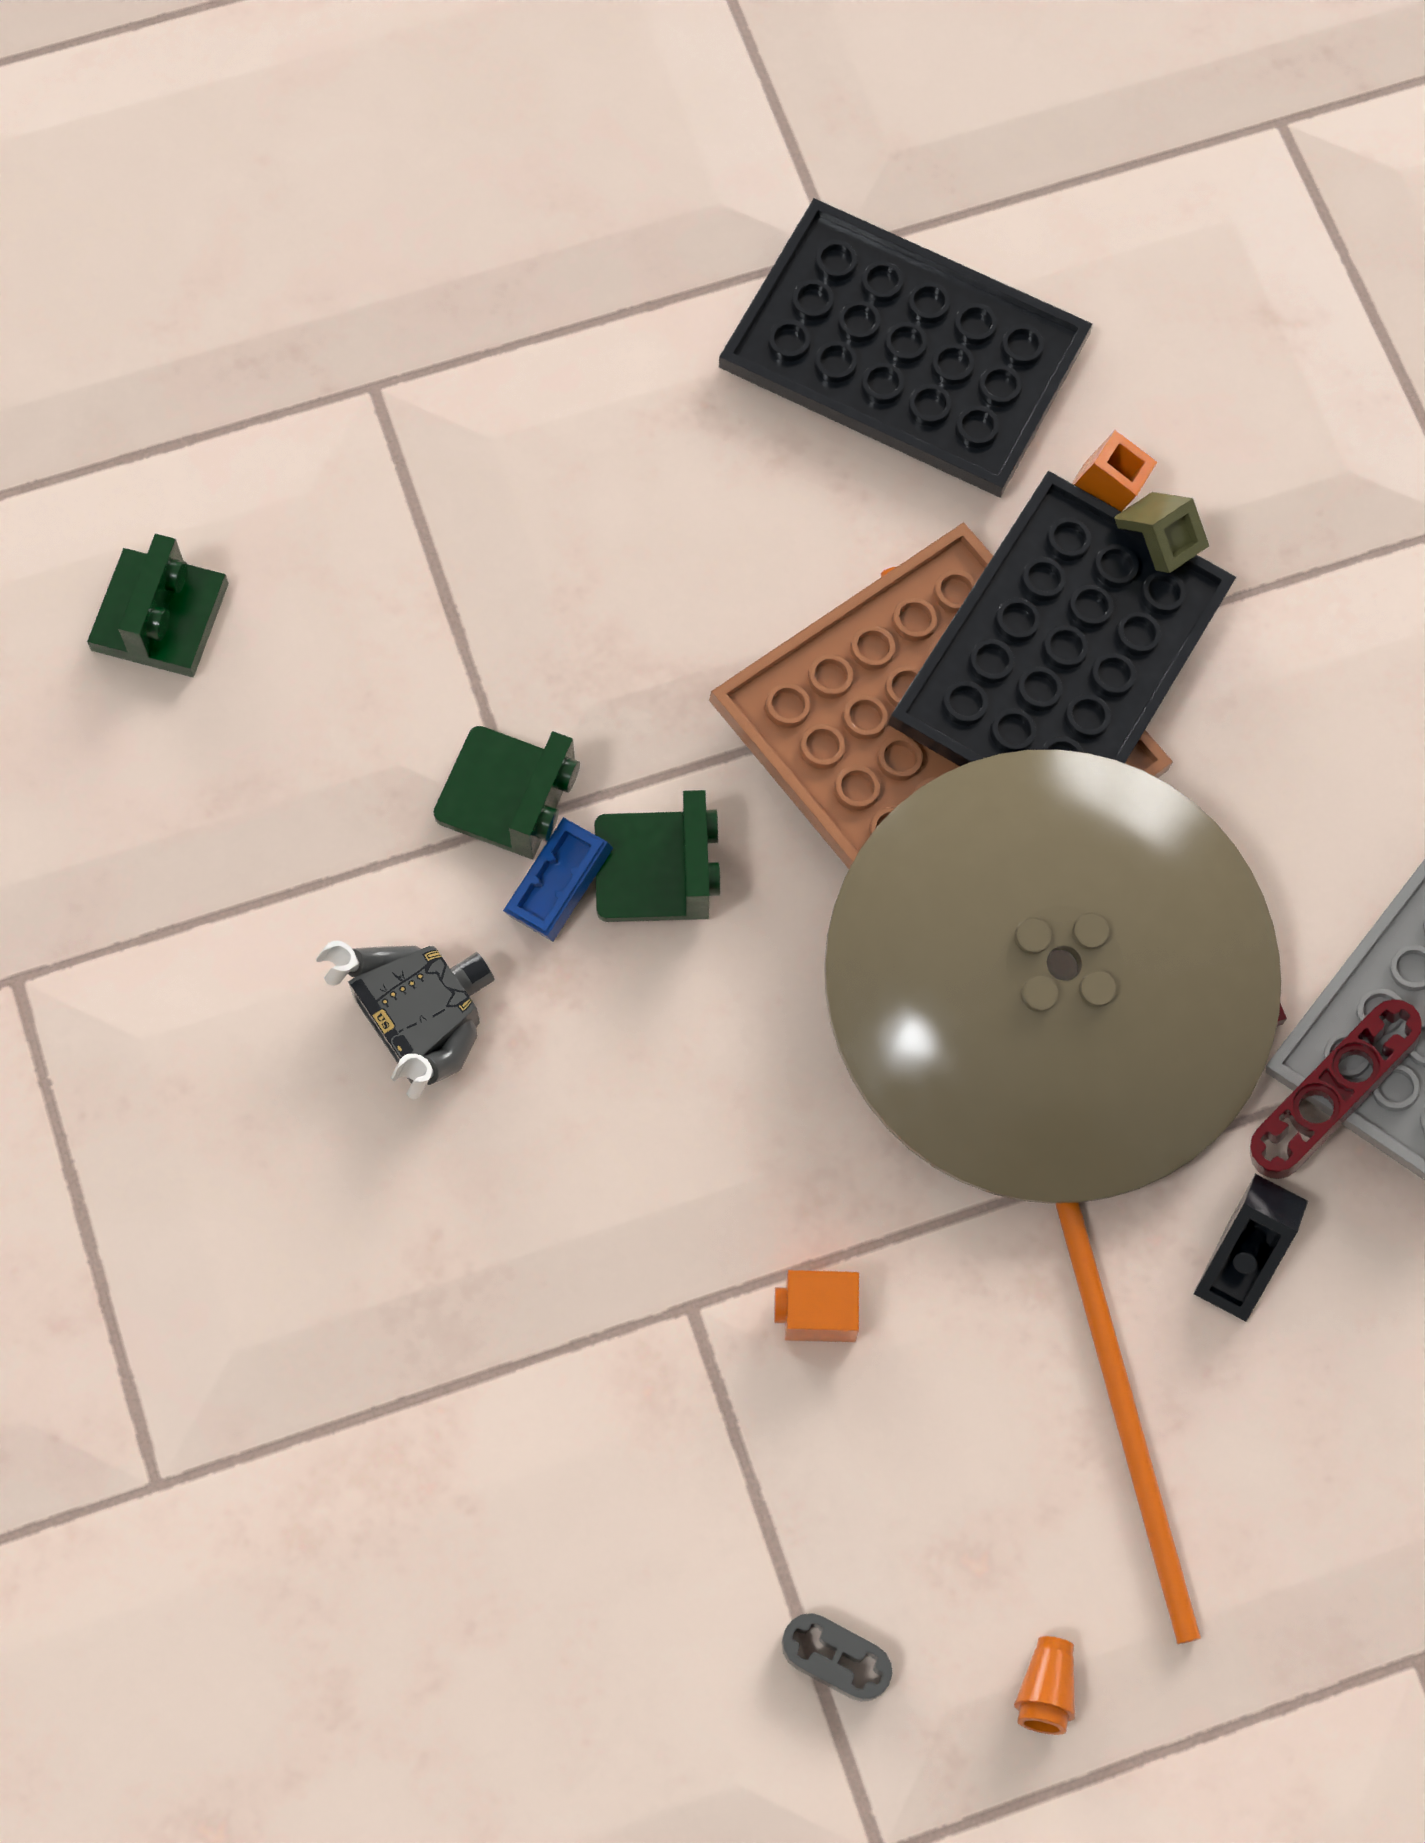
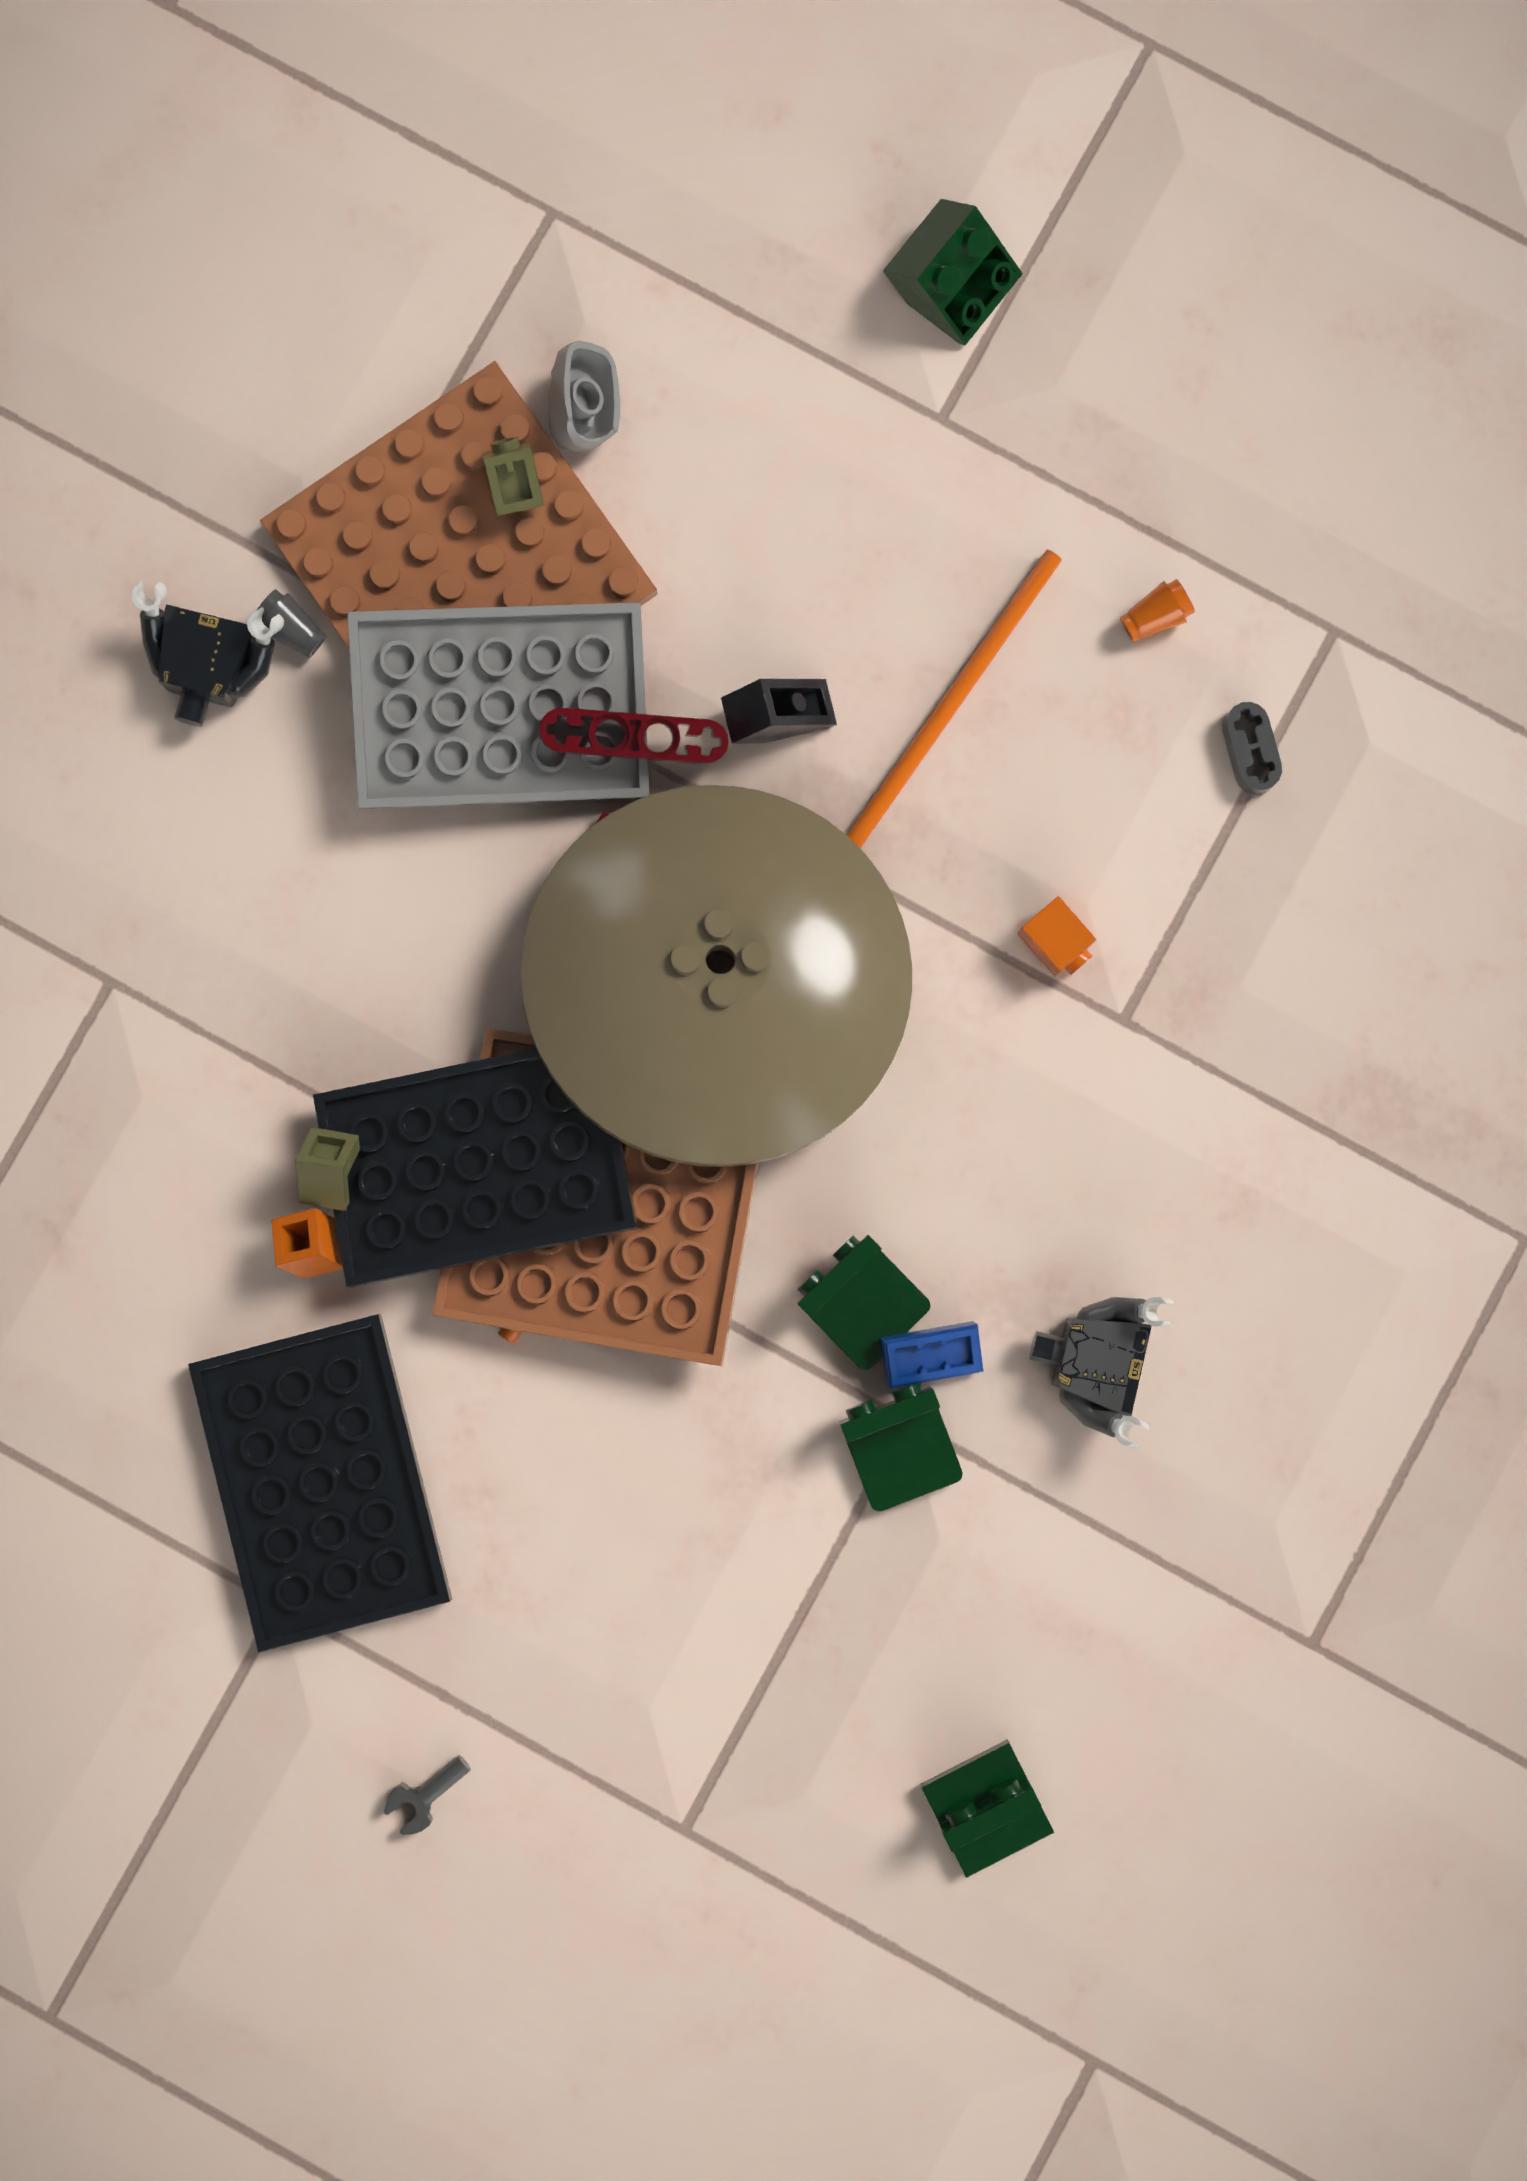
camera: 130 degrees left, 15 degrees up
none -> dark grey bar [384,1755,471,1835]

